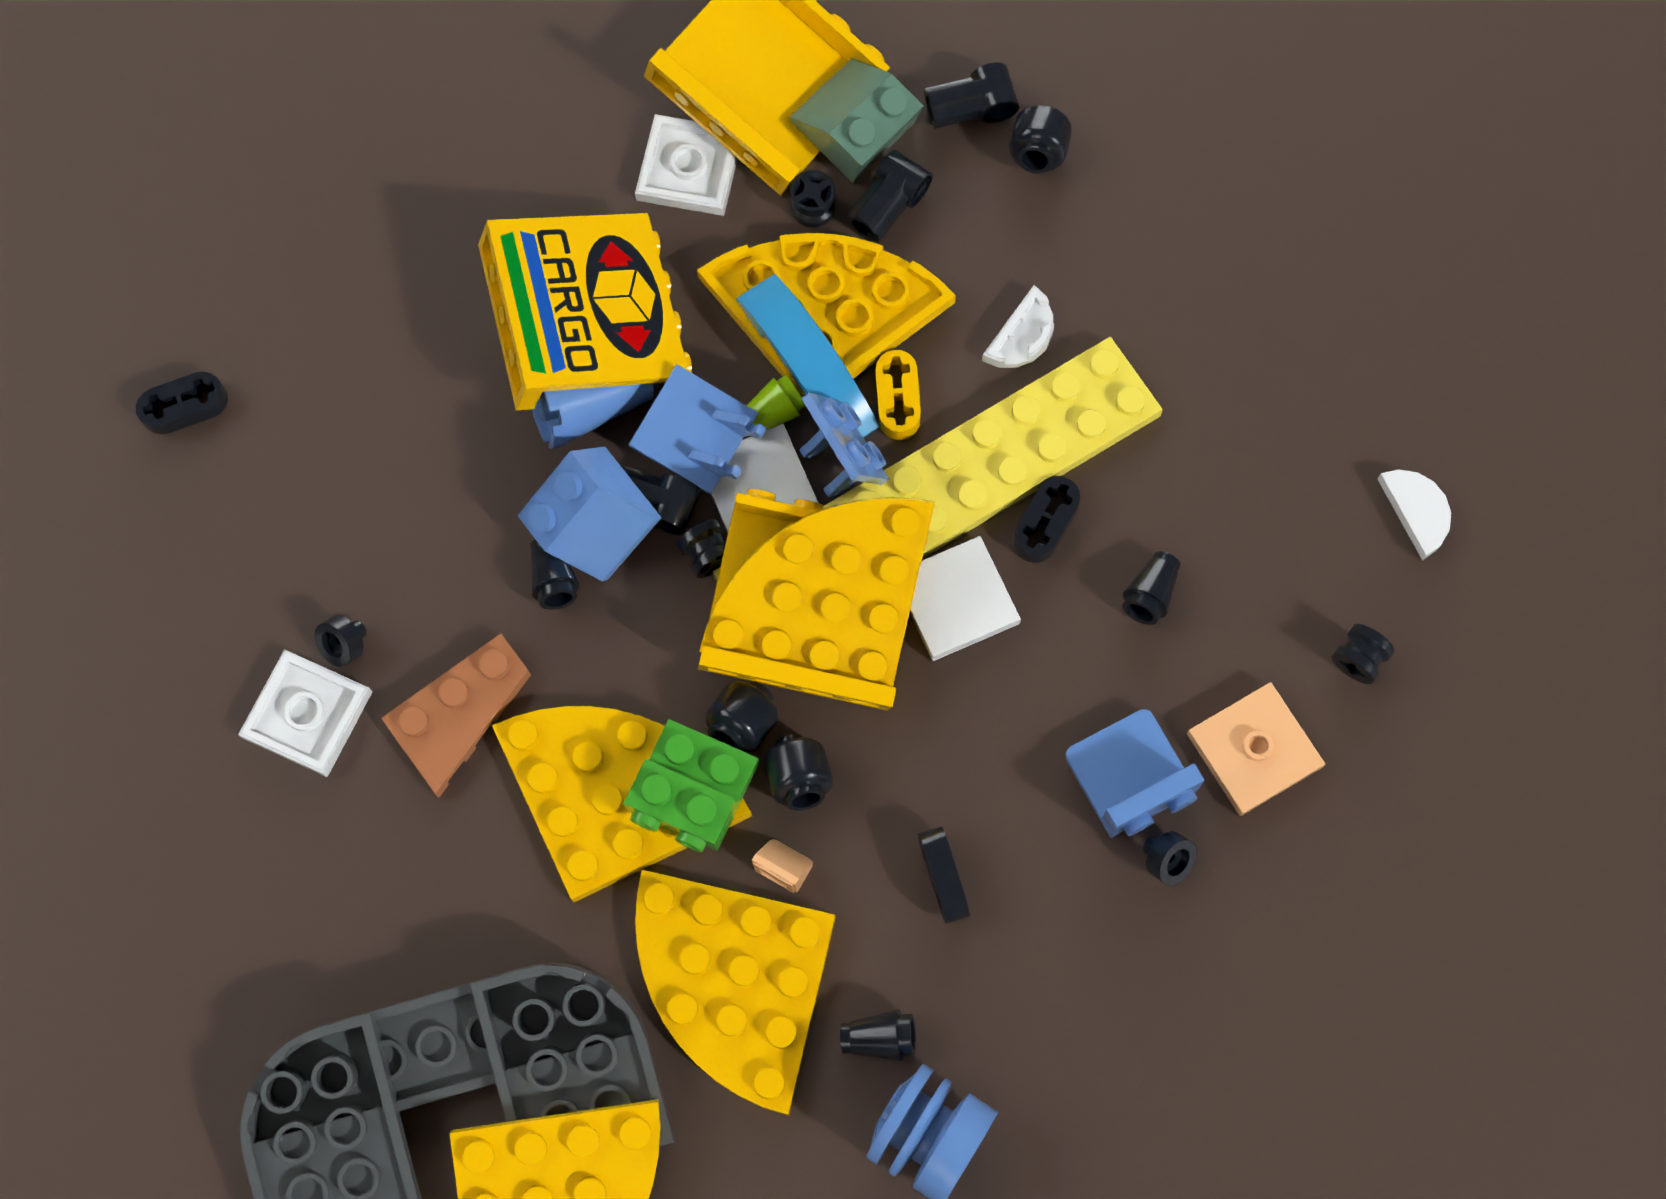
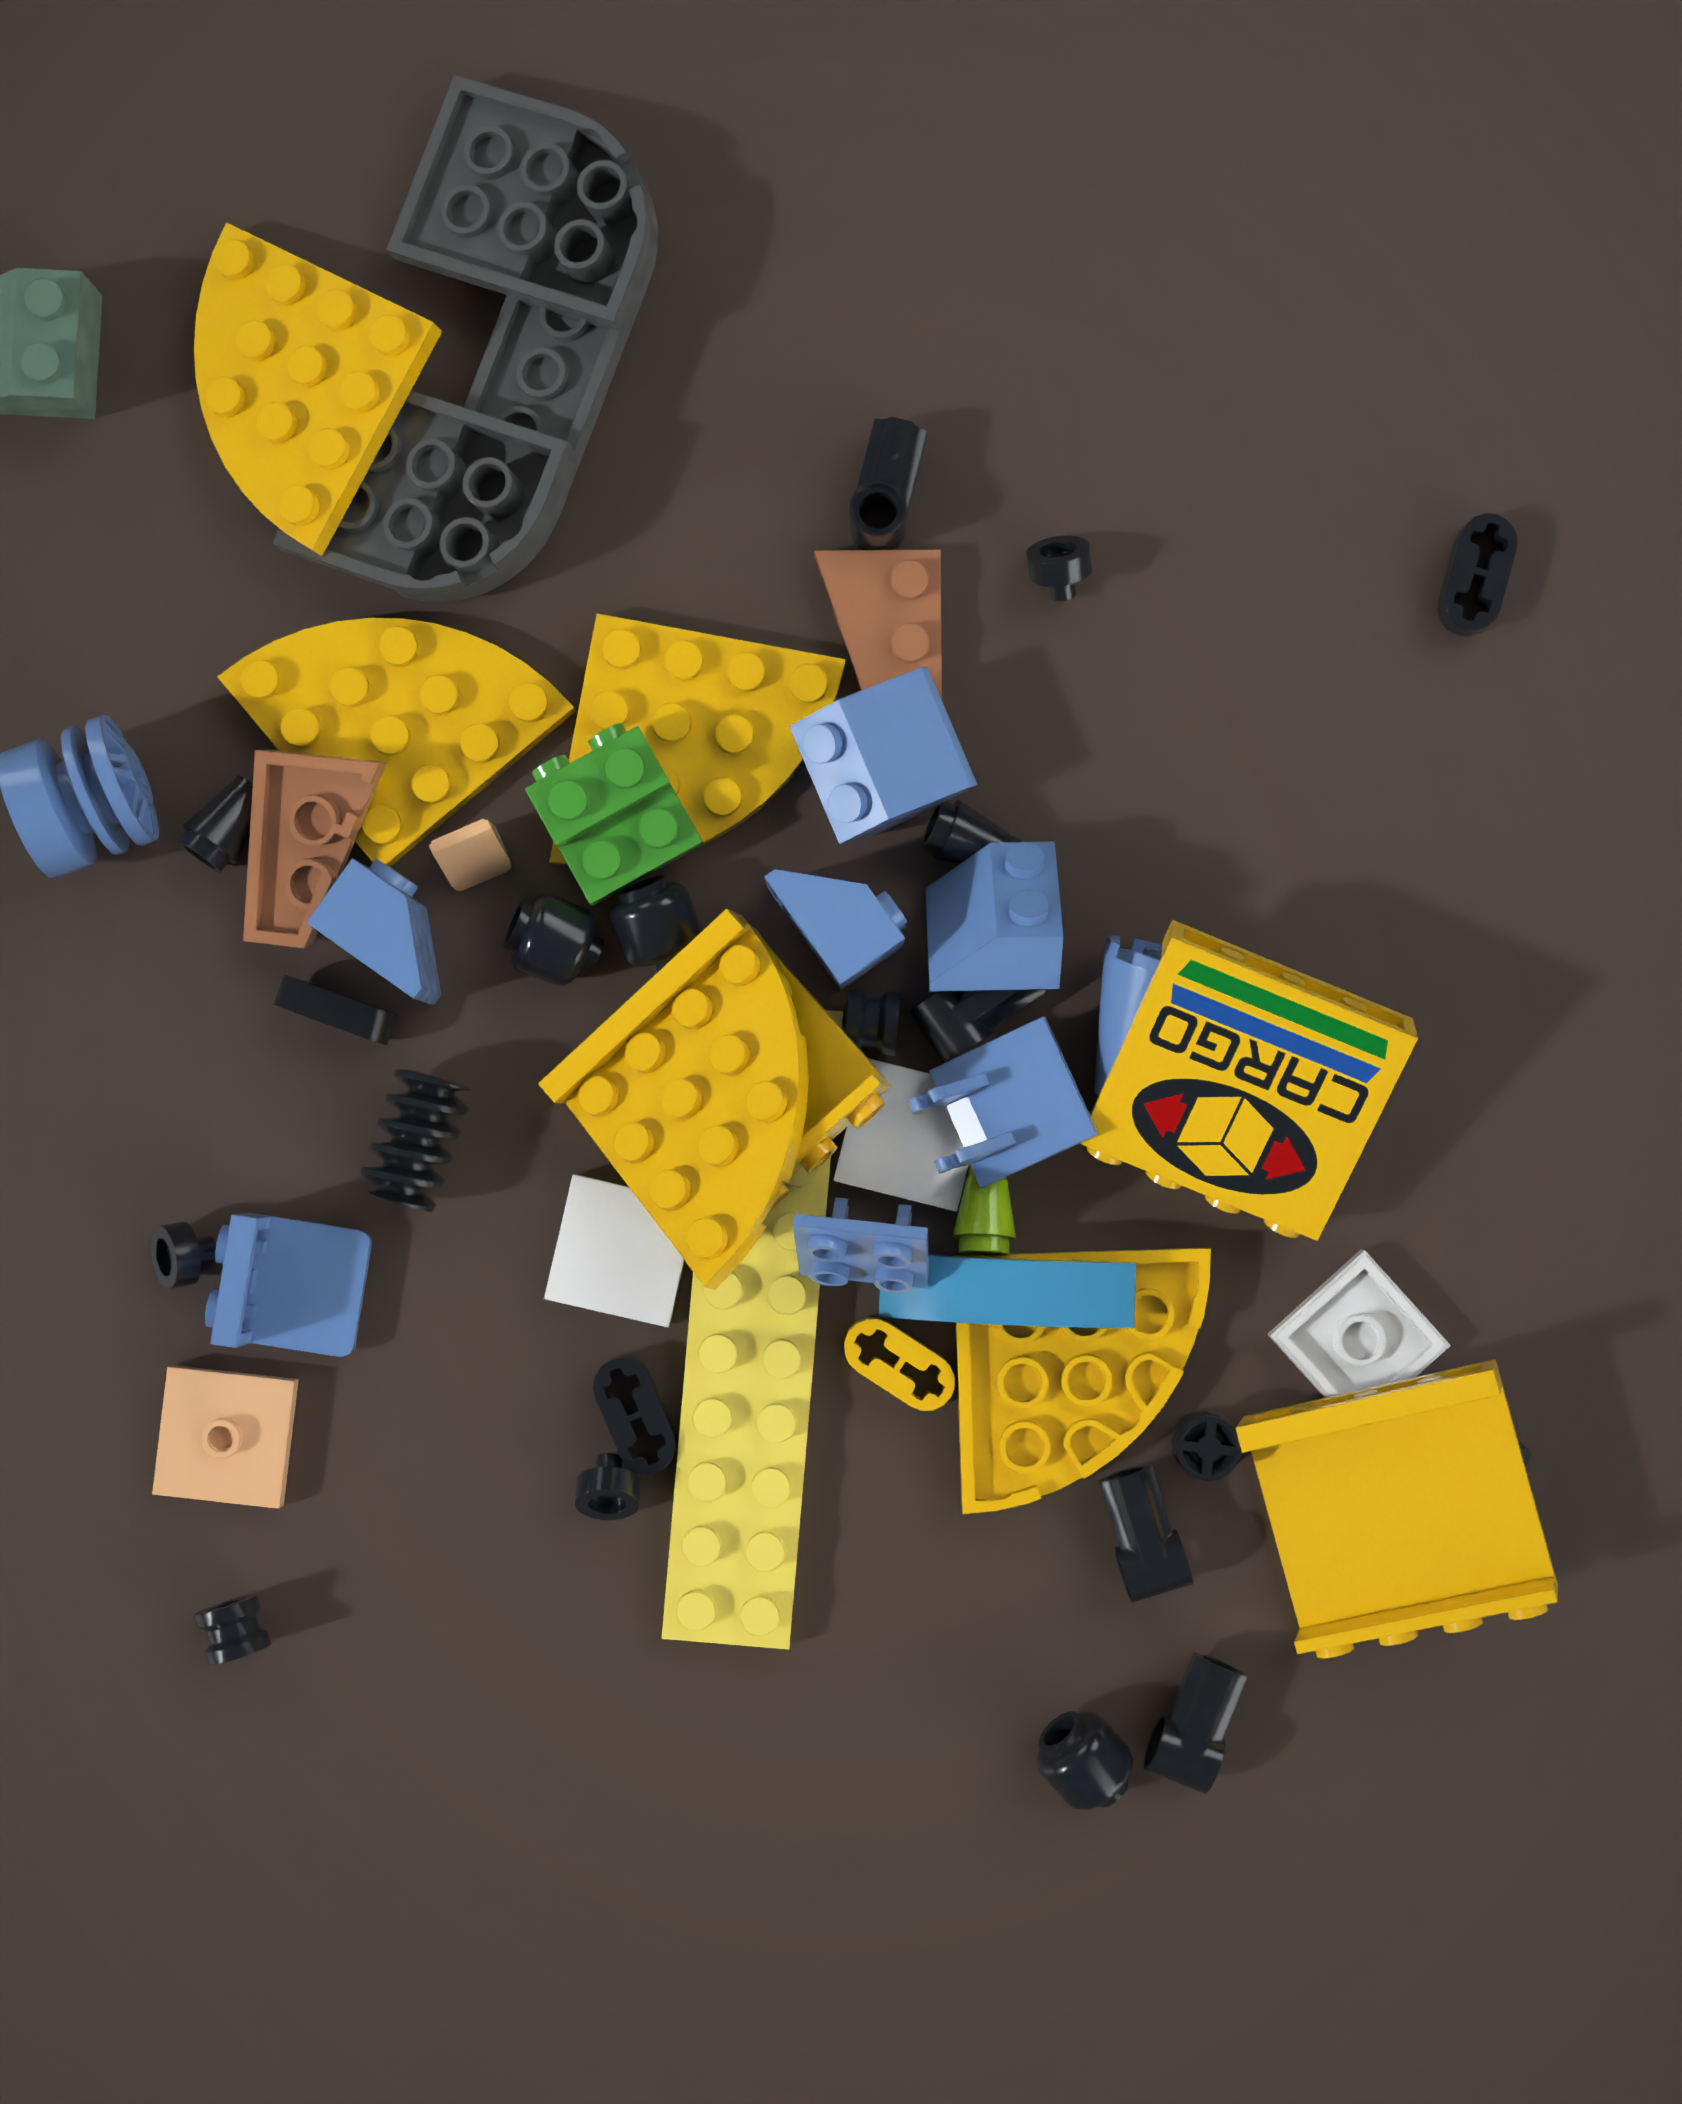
camera: 125 degrees right, 15 degrees up
white tile [238,649,373,777] -> none
sand green slope [789,58,924,183] -> none
white tile [982,285,1054,368] -> none
black cone [1122,551,1181,625] -> none
white tile [1378,469,1451,561] -> none
none -> nougat wing [243,749,387,948]
none -> medium blue slope [306,858,441,1005]
none -> black piece [360,1069,472,1212]
none -> black tile [575,1453,640,1520]
none -> medium blue slope [764,869,907,991]
none -> medium blue slope [789,667,978,844]
none -> black piece [850,417,928,550]

